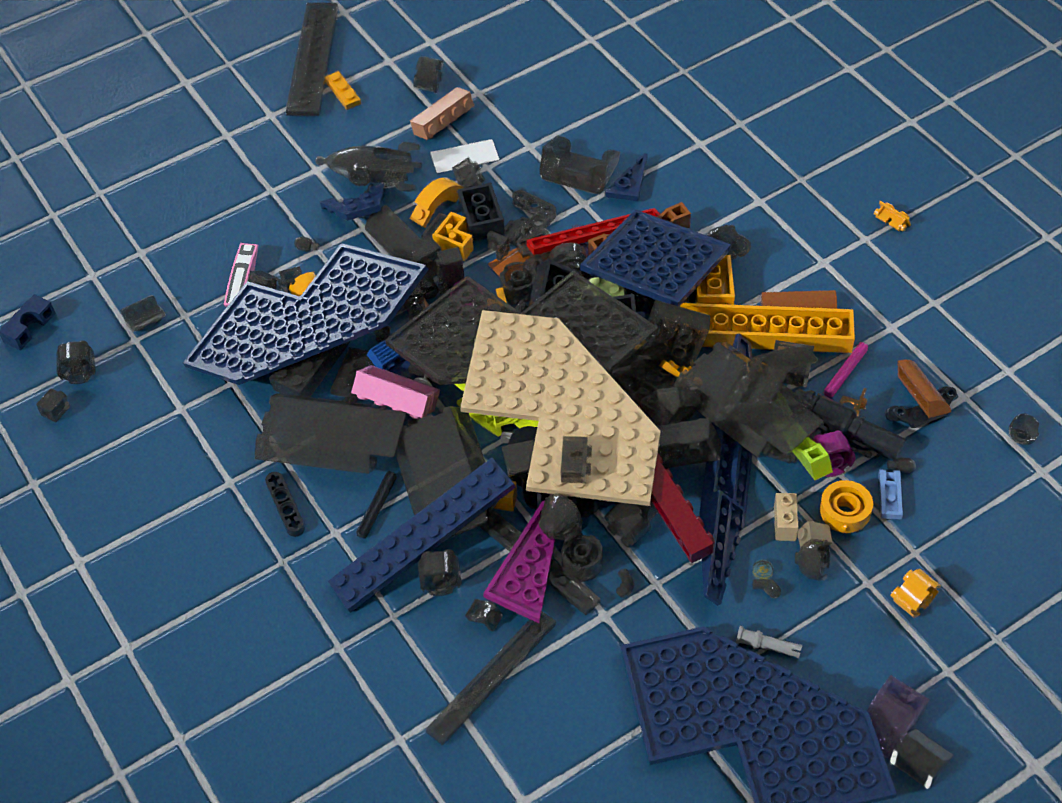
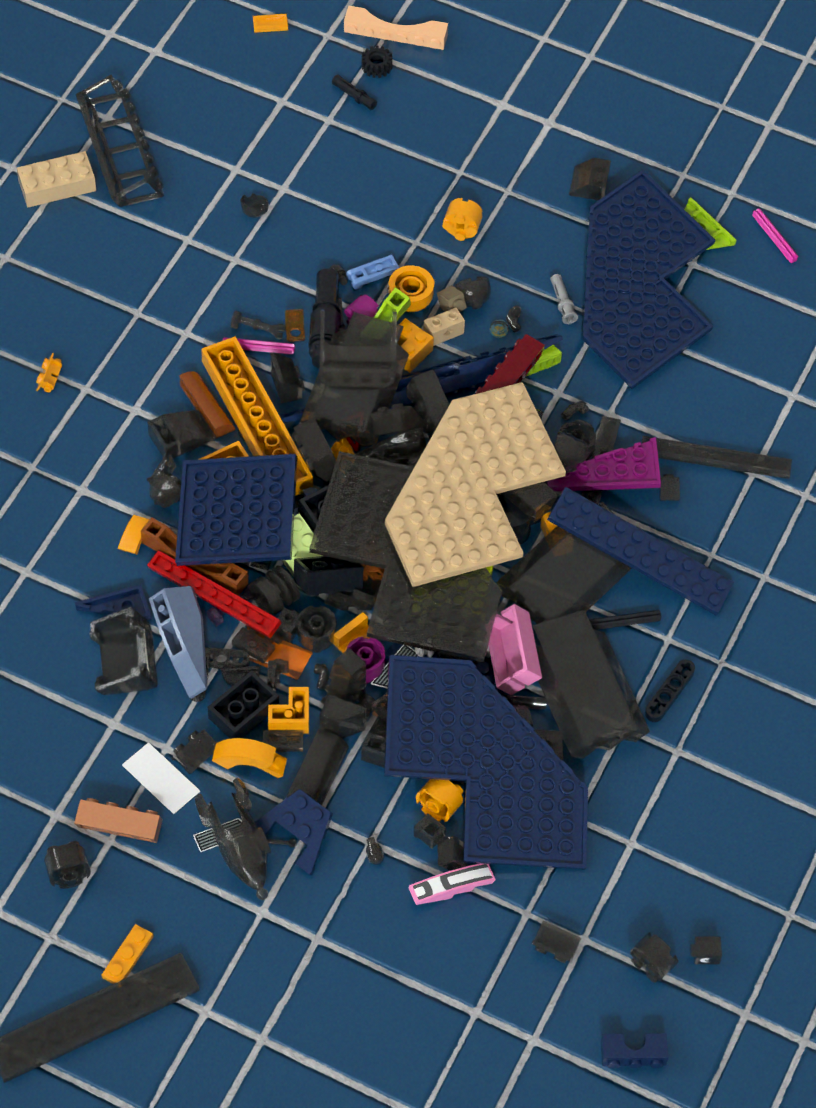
camera: 125 degrees left, 5 degrees up
clear smoke brick [418,550,462,596] -> none
clear smoke brick [561,436,592,483] -> none
clear purple slope [867,675,929,760] -> none
black plate [885,386,957,428] -> none
dark orange brick [897,359,951,418] -> none
none -> light orange slope [118,515,150,555]
none -> clear smoke slope [147,410,216,462]
none -> sand blue wedge [149,586,207,699]
none -> clear smoke piece [231,310,286,339]
none -> clear smoke arm [314,663,329,690]
none -> light orange brick [393,318,434,373]
none -> lime slope [526,345,562,376]

